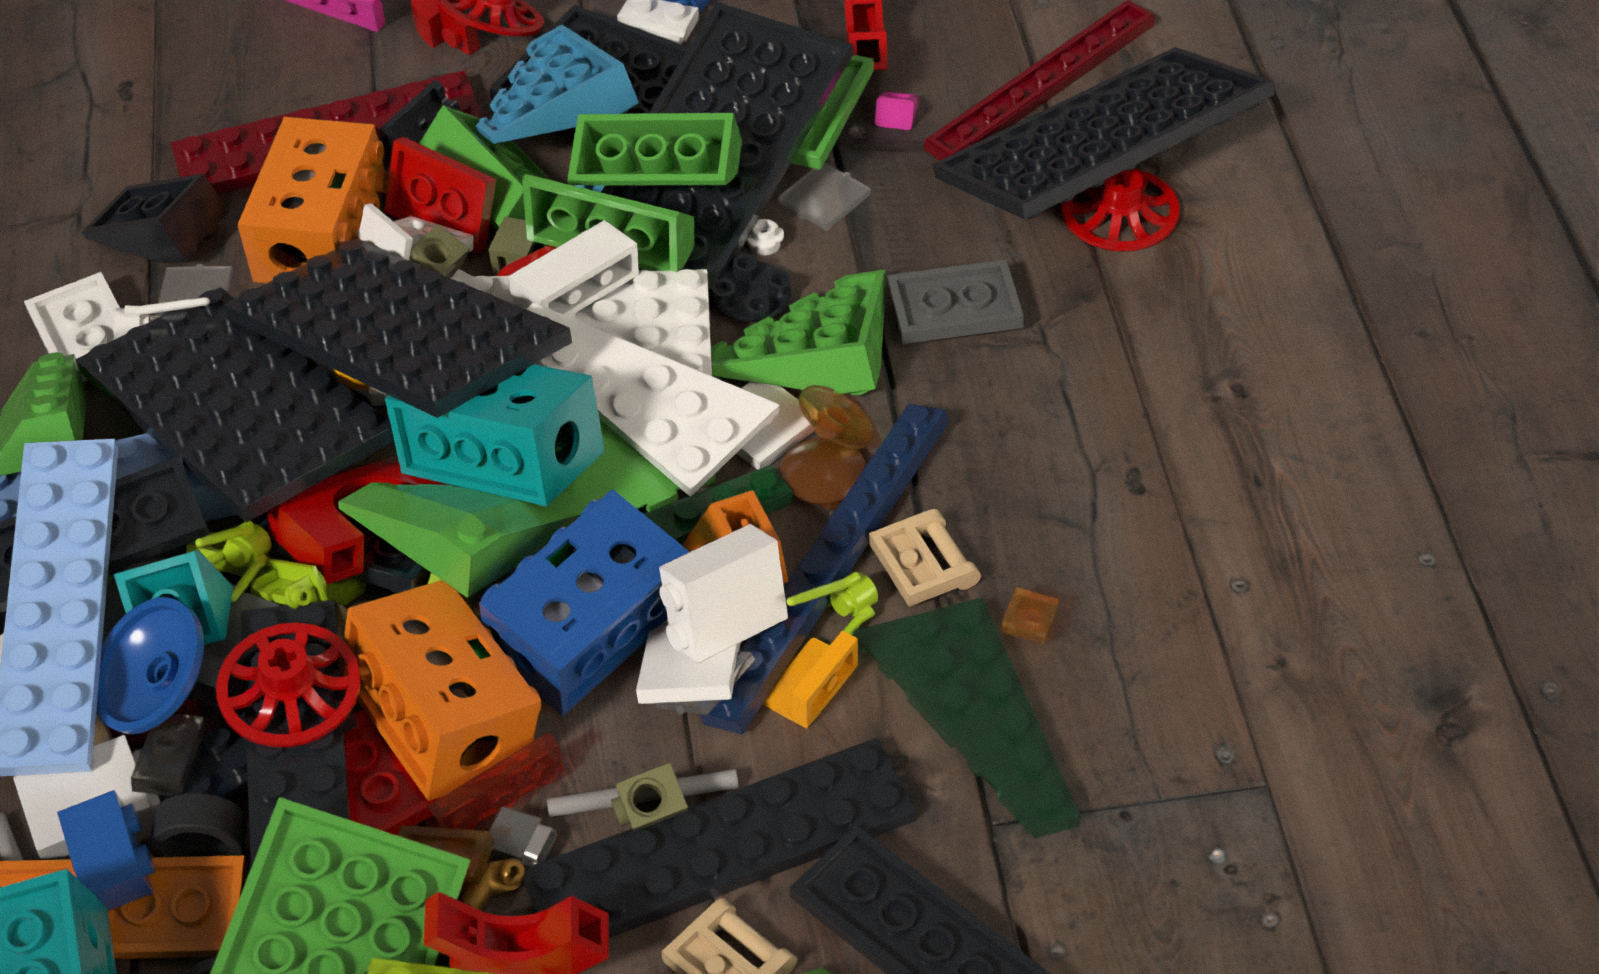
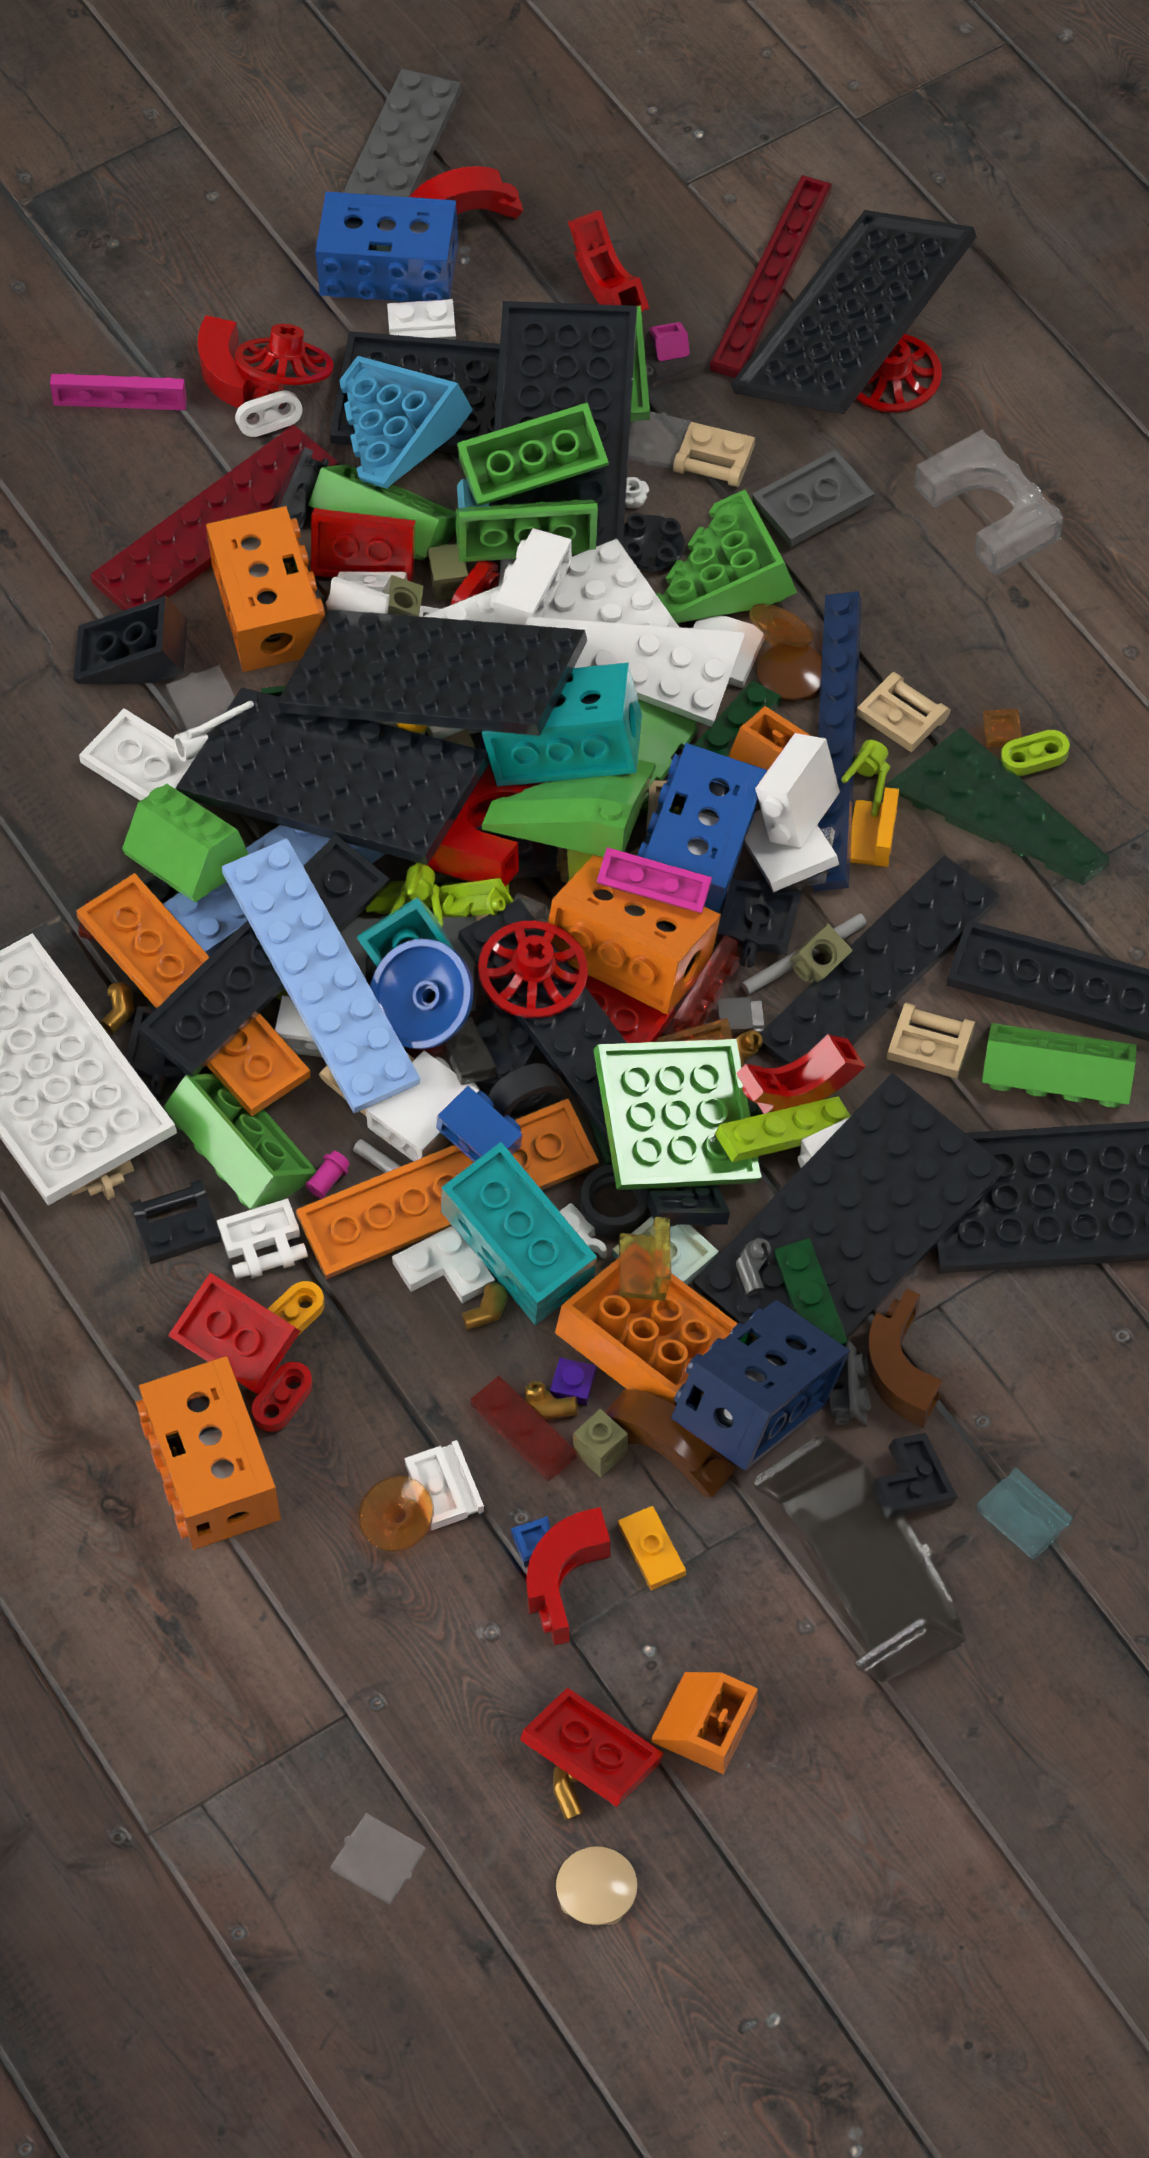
camera: 25 degrees left, 10 degrees up
none -> white plate [235,390,303,437]
none -> dark pink plate [597,847,712,914]
none -> tan plate [673,422,755,487]
none -> black plate [716,875,802,968]
none -> clear arch [915,429,1063,576]
none -> lime plate [1001,730,1070,776]

